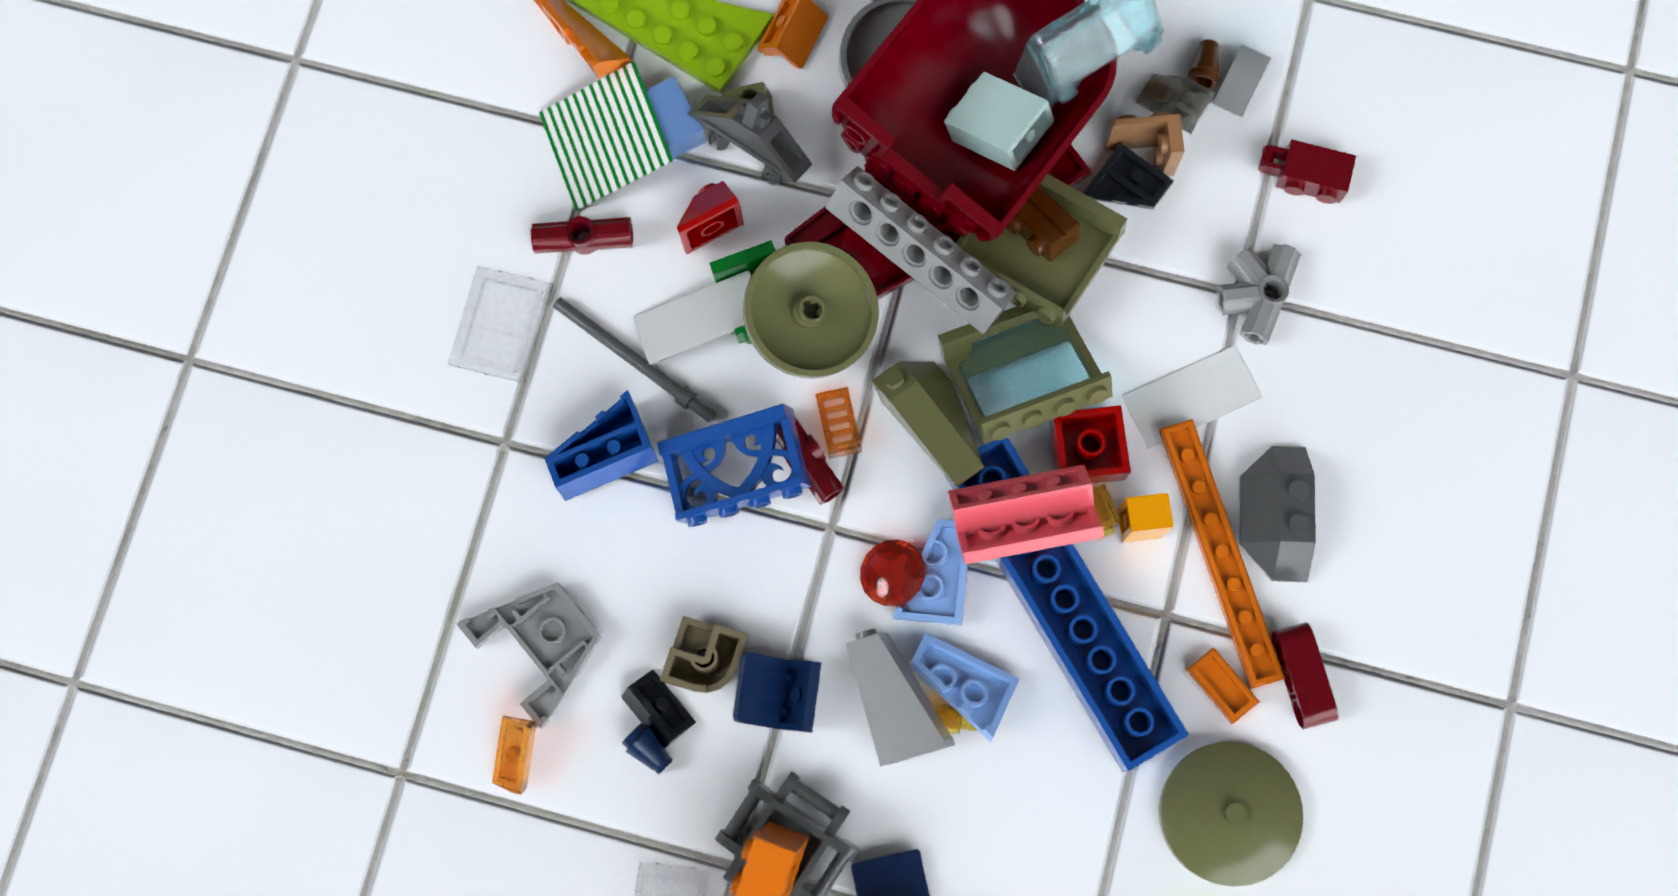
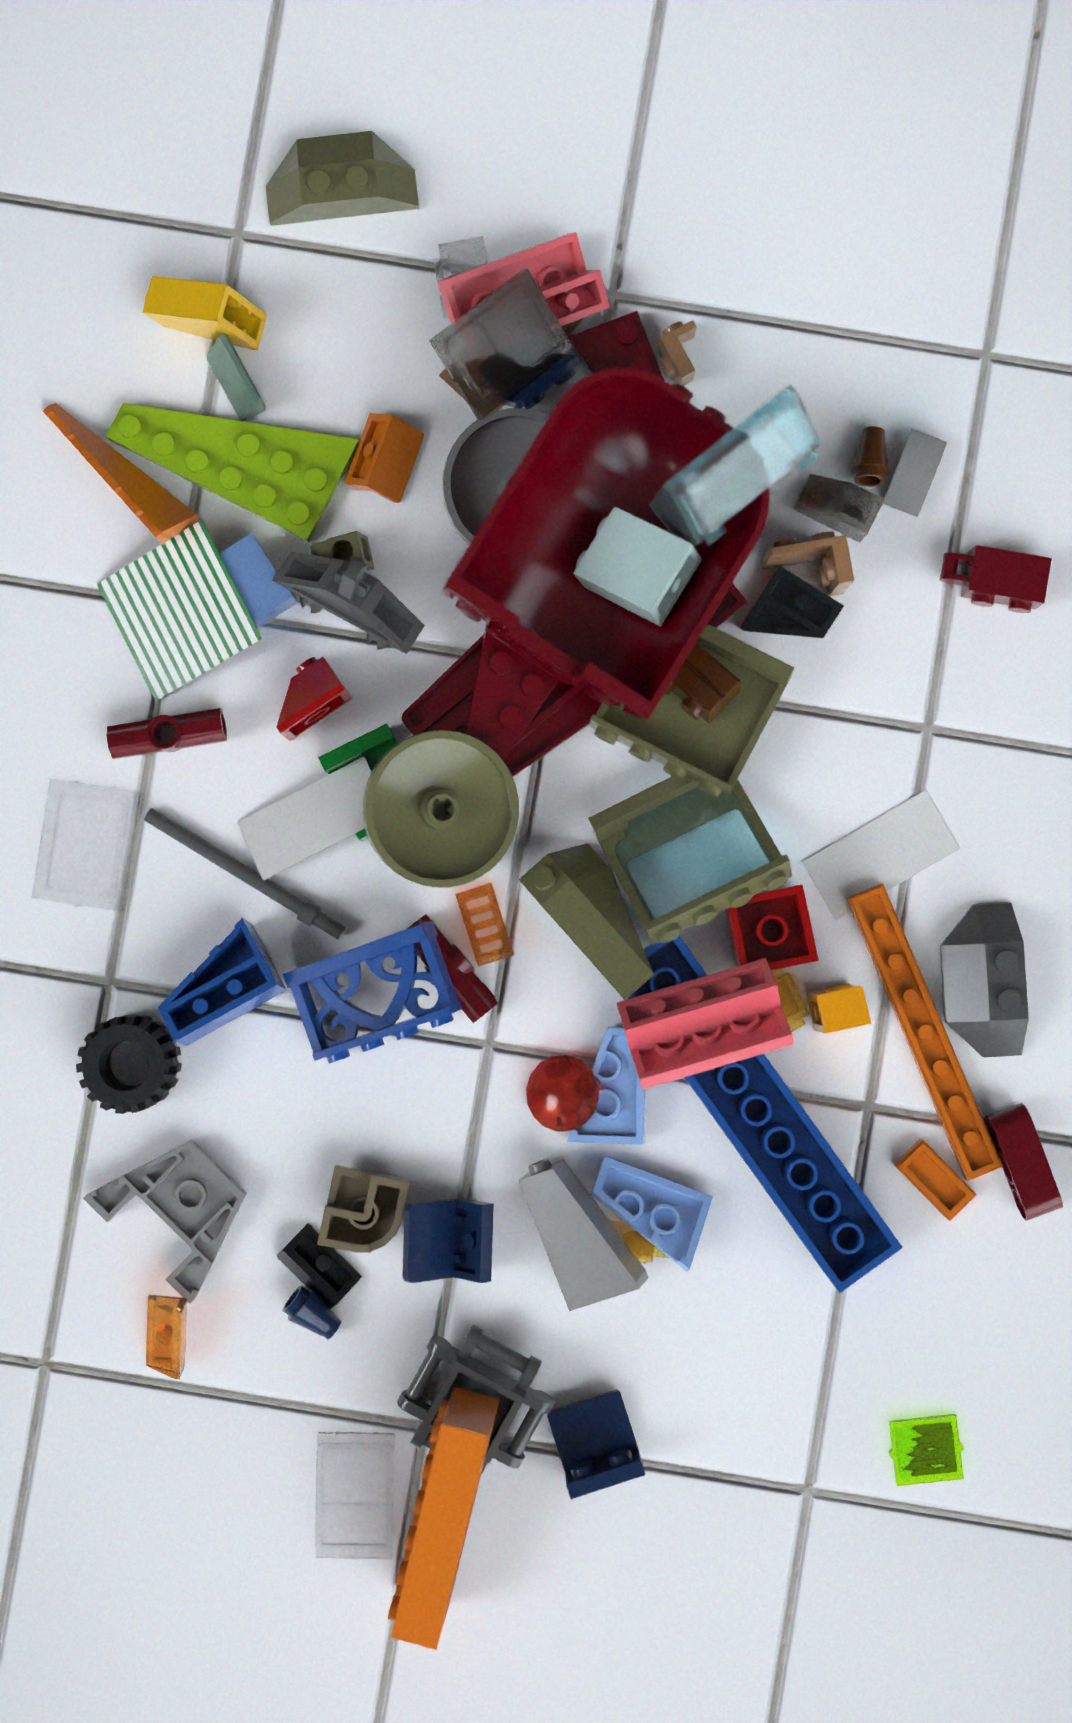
camera: 10 degrees left, 10 degrees up
light grey brick [825,166,1017,334] -> none
olive dish [1159,742,1303,887] -> none
light grey piece [1217,244,1301,345] -> none
none -> black tyre [76,1014,182,1114]

